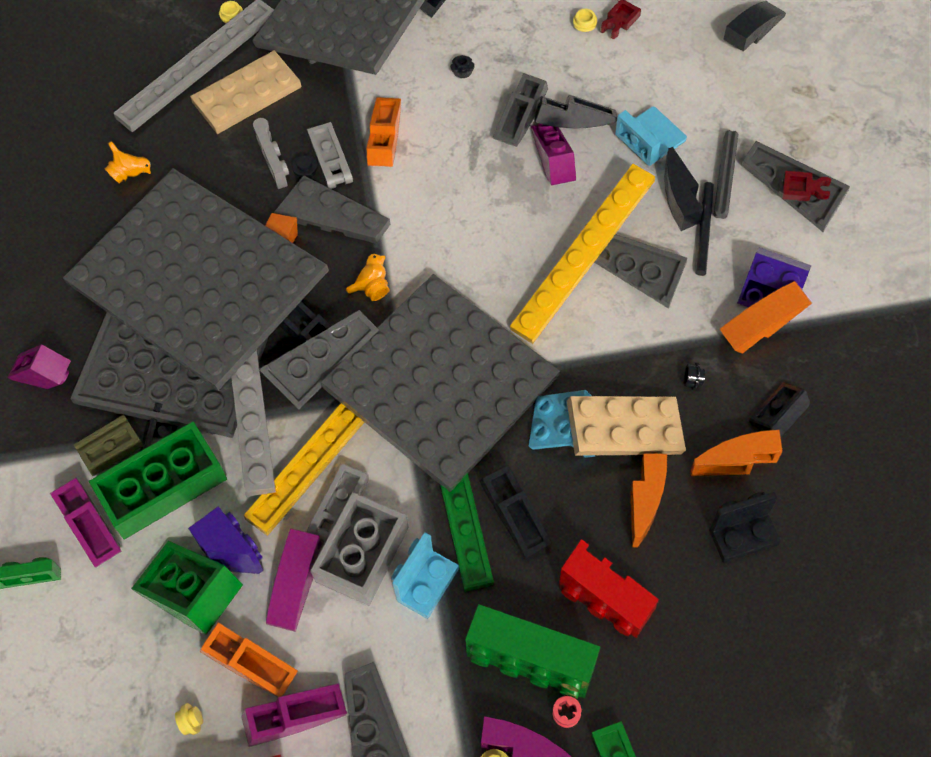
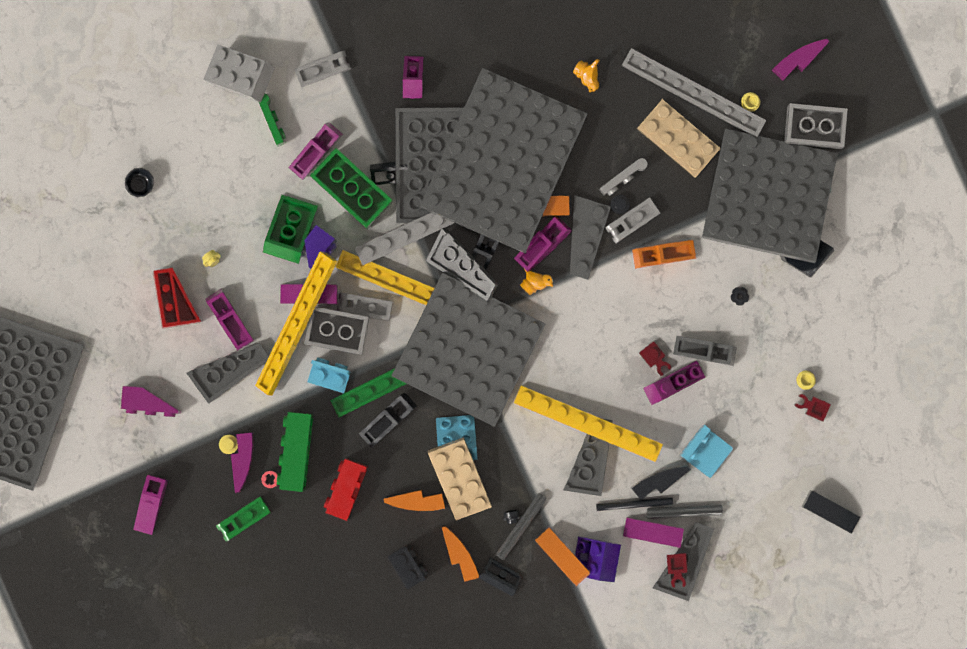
camera: 75 degrees right, 25 degrees up
olive plate [74,415,144,476] -> none
orange slope [200,622,298,697] -> none
black slope [535,94,618,128] -> none
none -> yellow plate [255,251,338,396]
none -> dark grey axle [496,493,546,560]
none -> magenta slope [514,217,572,272]
none -> magenta slope [623,517,684,548]
none -> dark red plate [639,341,671,376]

